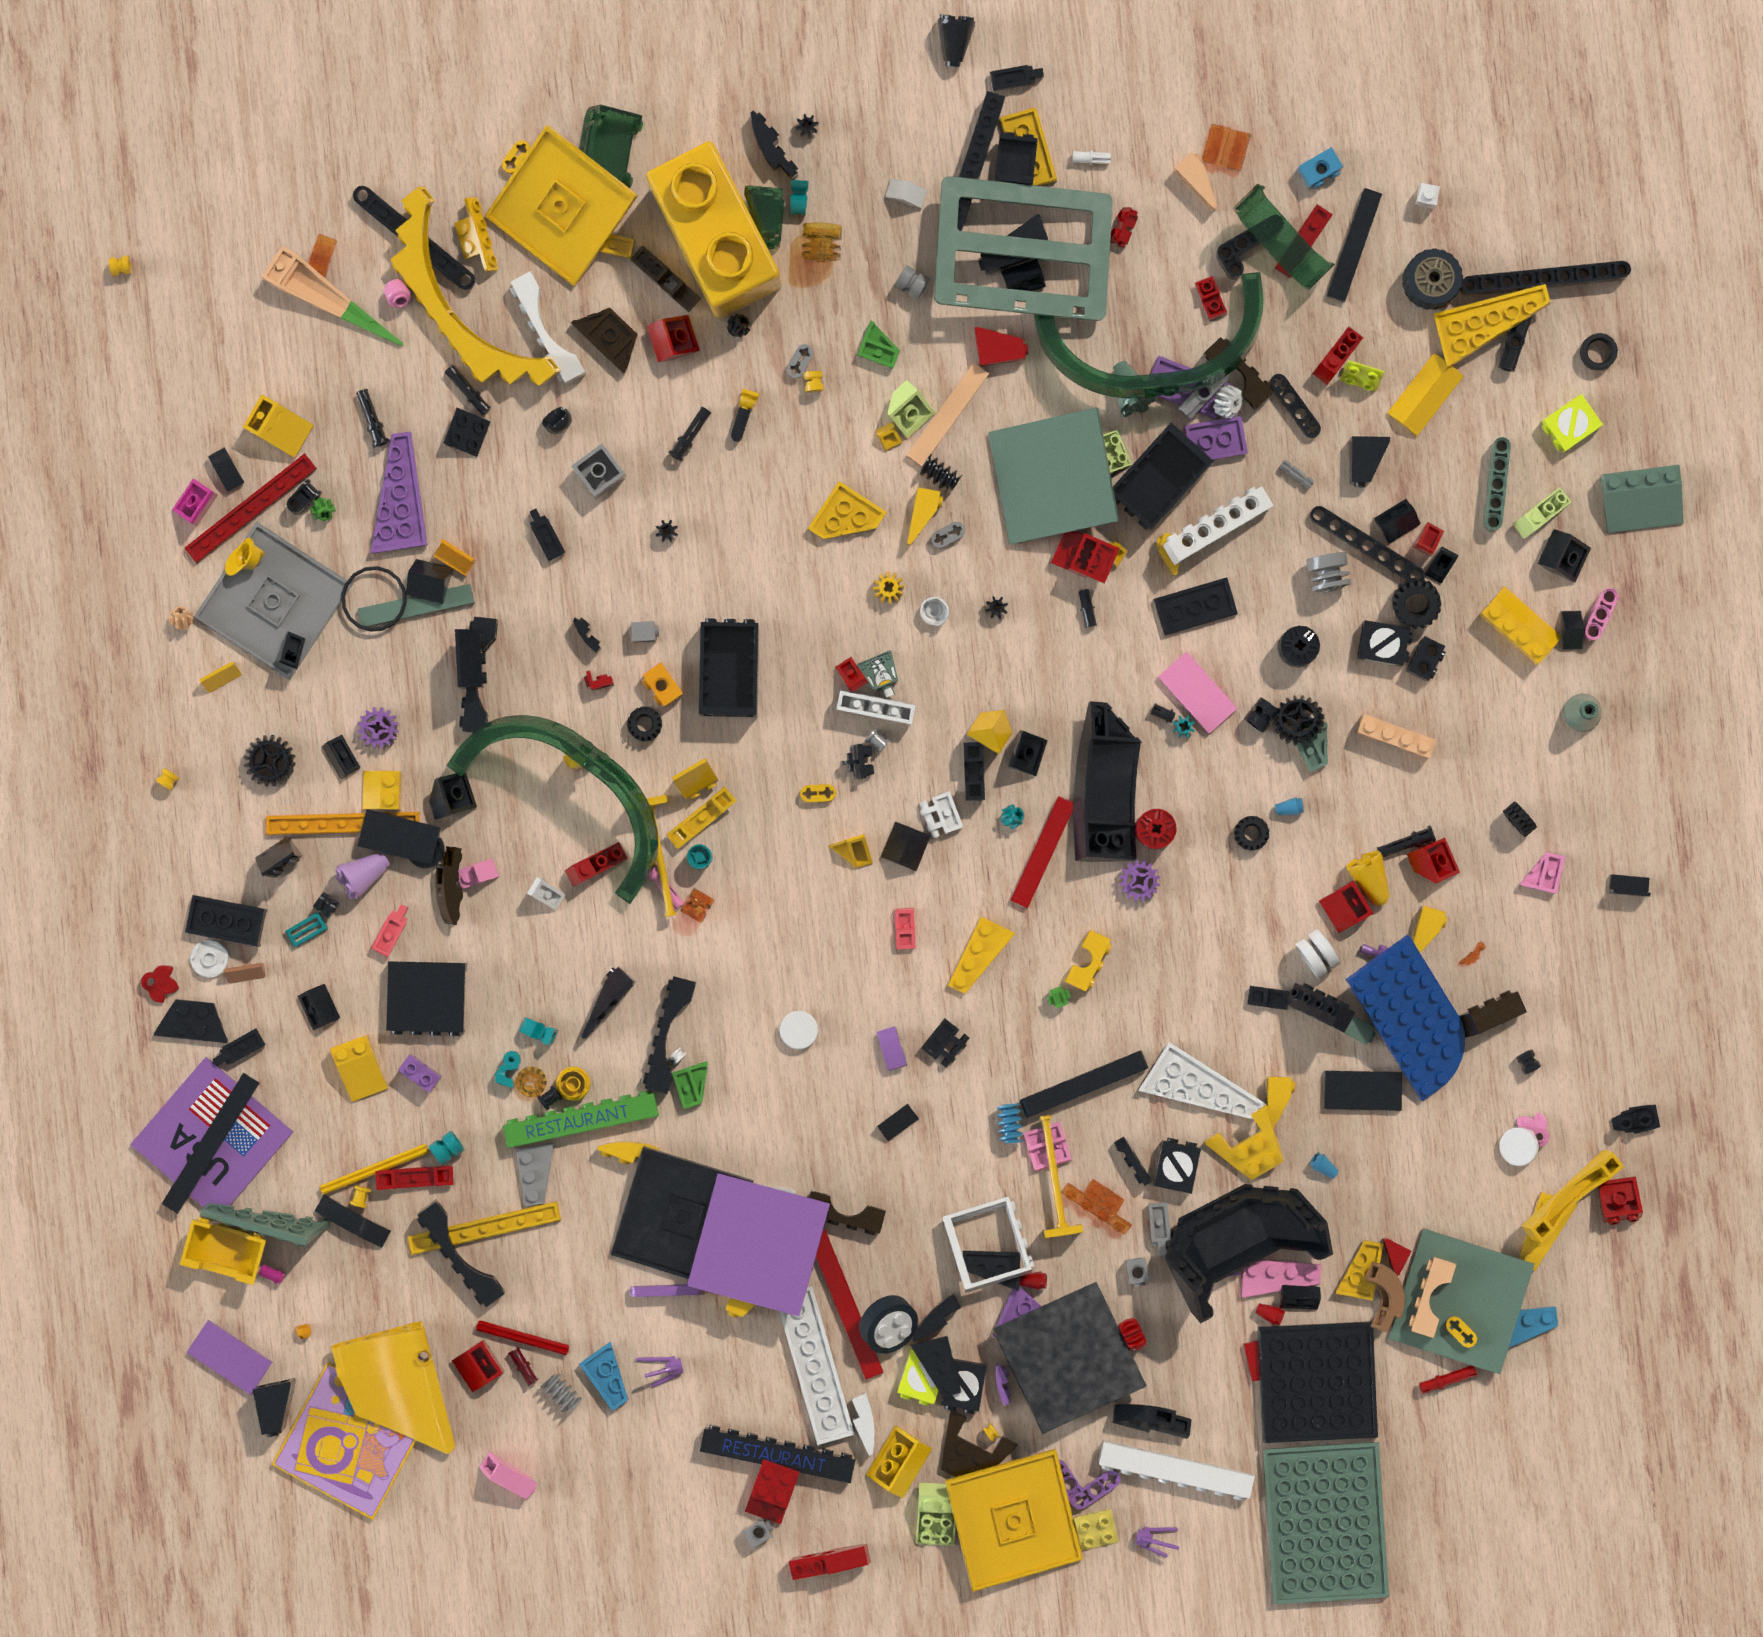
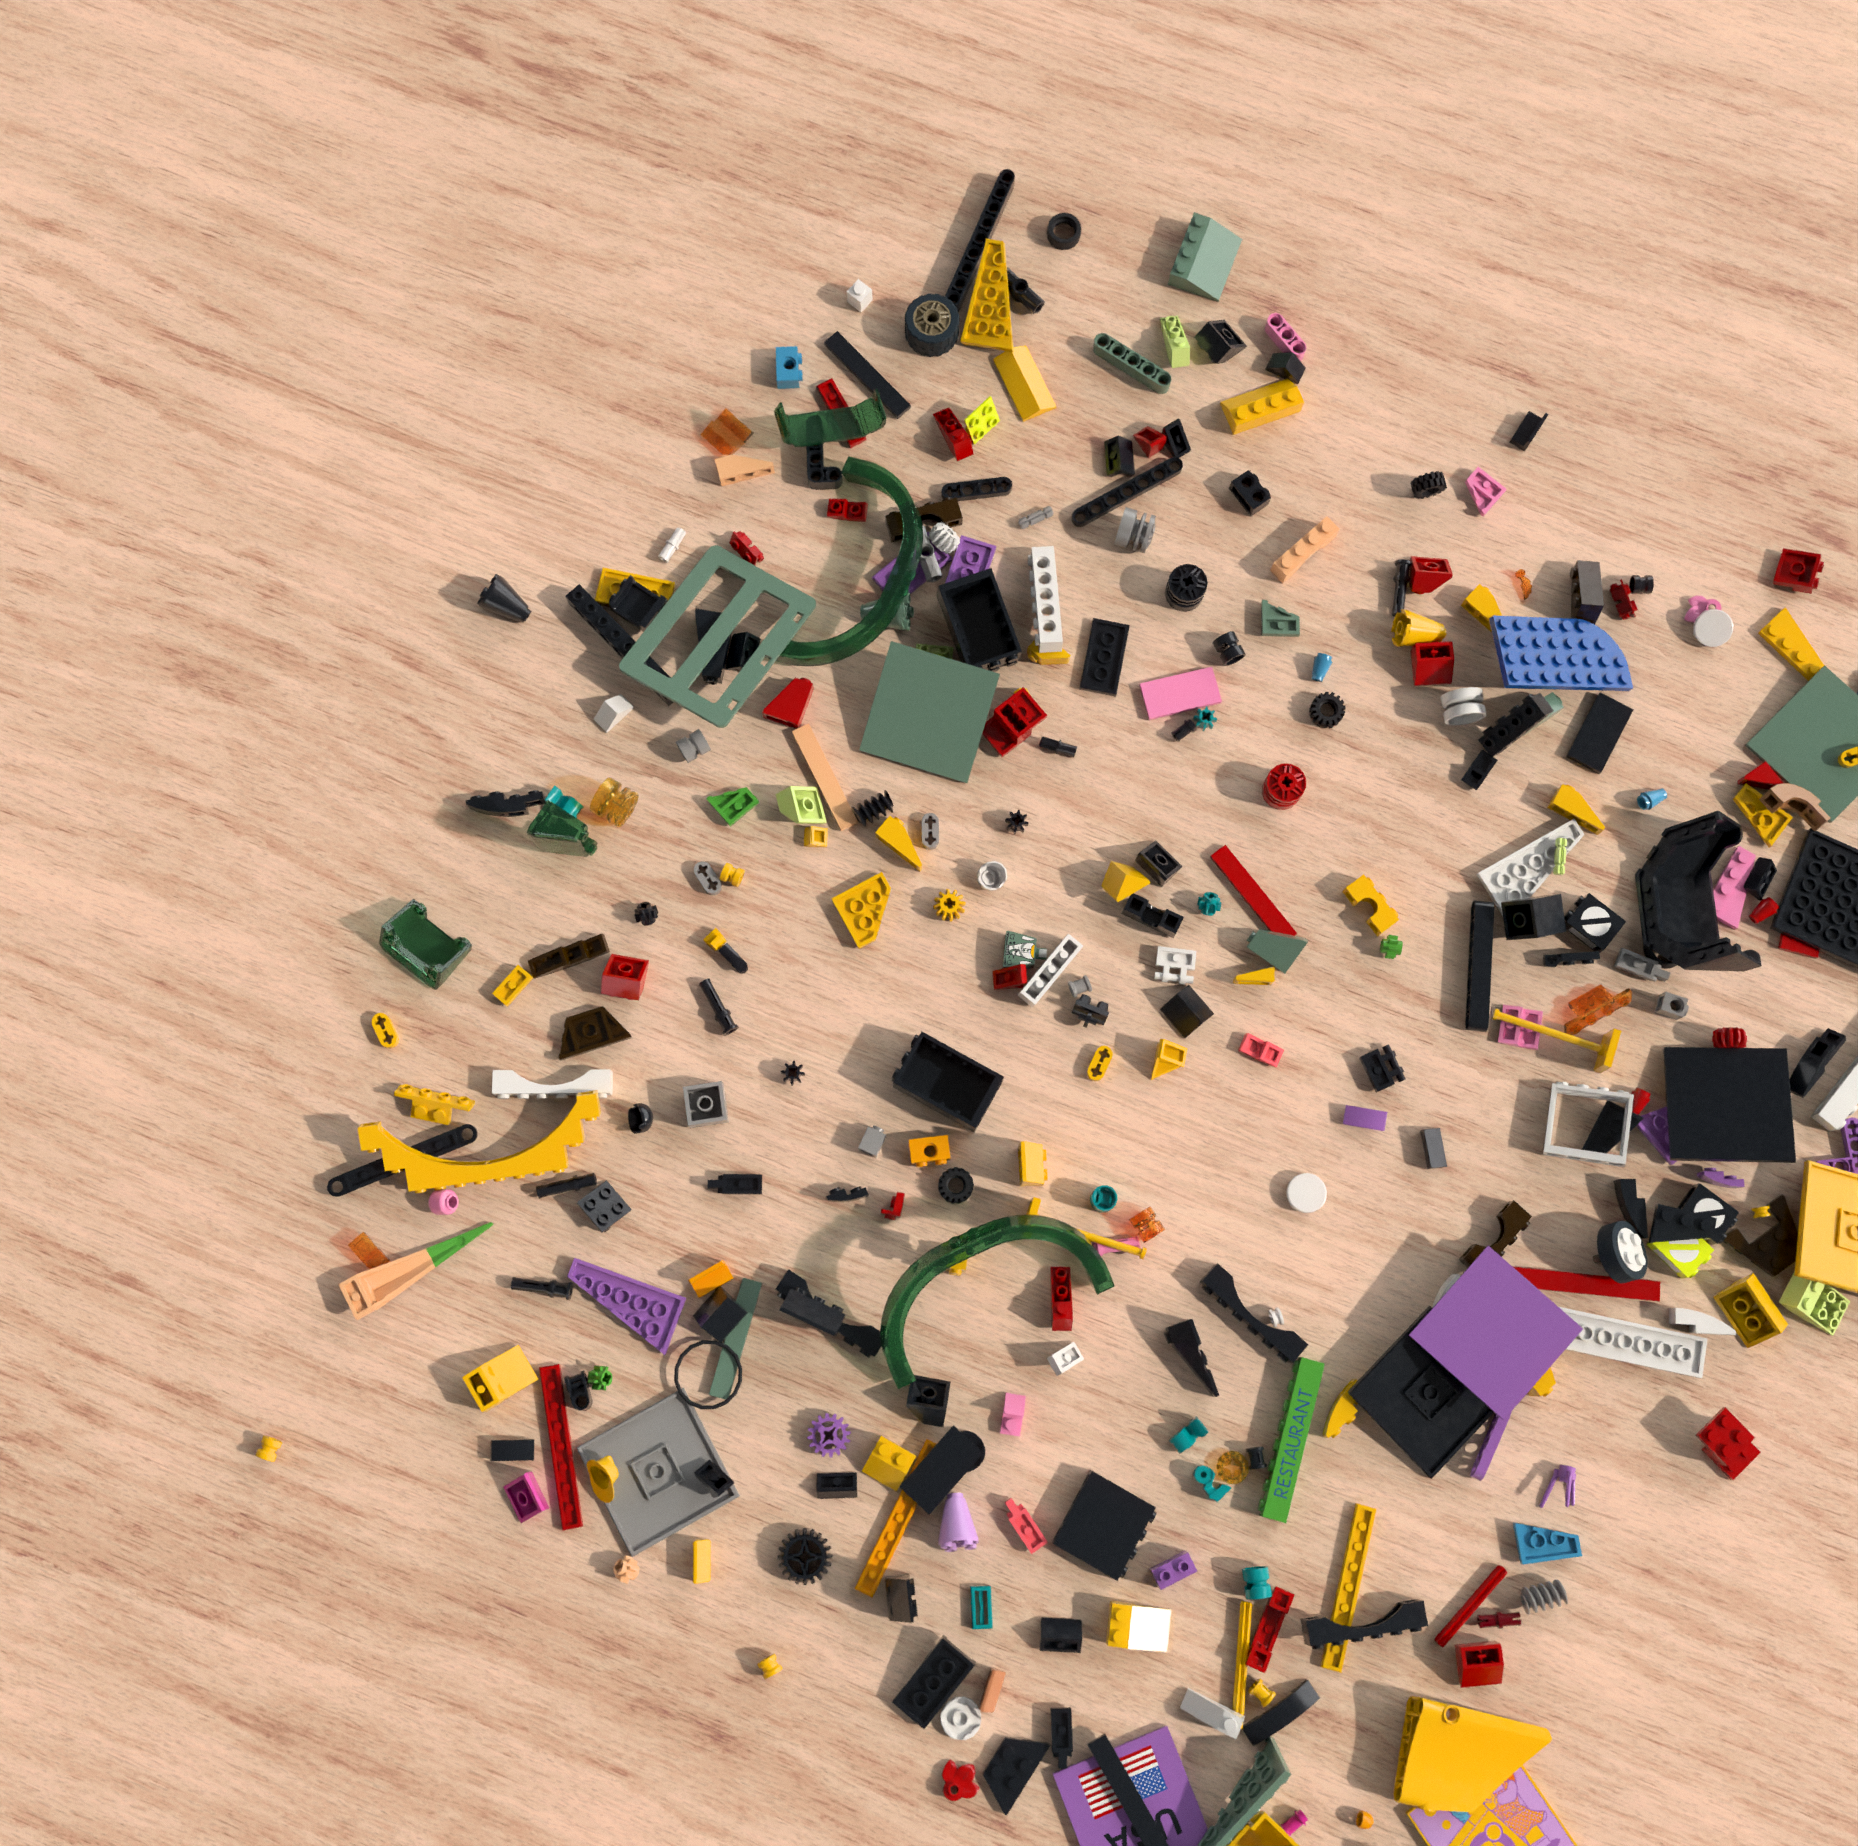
camera: 65 degrees left, 10 degrees down
black wheel [313,892,340,918] -> none
dark brown slope [435,846,463,925] -> none
bright pink slope [479,1451,537,1500] -> none
yellow tile [484,125,639,286] -> none
light grey wing [516,1143,554,1207] -> none
yellow piece [556,1066,591,1101] -> none
yellow piece [646,141,781,319] -> none
yellow slope [666,786,737,849] -> none
bright green wing [672,1061,708,1109] -> none
black brick [700,1425,856,1483] -> none
light grey brick [742,1518,774,1548] -> none
red brick [788,1544,871,1580] -> none
black gear [795,114,819,139] -> none
yellow wing [948,917,1015,994] -> none
black hinge [990,65,1044,91] -> none
dark azure piece [996,1103,1023,1143] -> none
black slope [1073,701,1142,862] -> none
medium lavender gear [1119,860,1160,901] -> none
yellow wing [1204,1105,1284,1180] -> none
black gear [1273,695,1325,746] -> none
black slope [1350,436,1390,488] -> none
black brick [1357,620,1413,667] -> none
medium lavender arm [1360,944,1388,958] -> none
black tyre [1392,577,1442,629] -> none
light nougat arch [1409,1257,1456,1338] -> none
yellow arch [1521,1149,1624,1243] -> none
neon yellow brick [1541,393,1603,453] -> none
sand green cone [1563,693,1602,732] -> none
black connector [1611,1104,1660,1134] -> none
none -> white slope [1180,1688,1245,1739]
none -> yellow slope [1233,967,1275,985]
none -> sand green slope [1247,929,1309,974]
none -> black slope [1501,894,1566,940]
none -> yellowish green axle [1553,838,1567,875]
none -> red hinge [1609,579,1638,620]

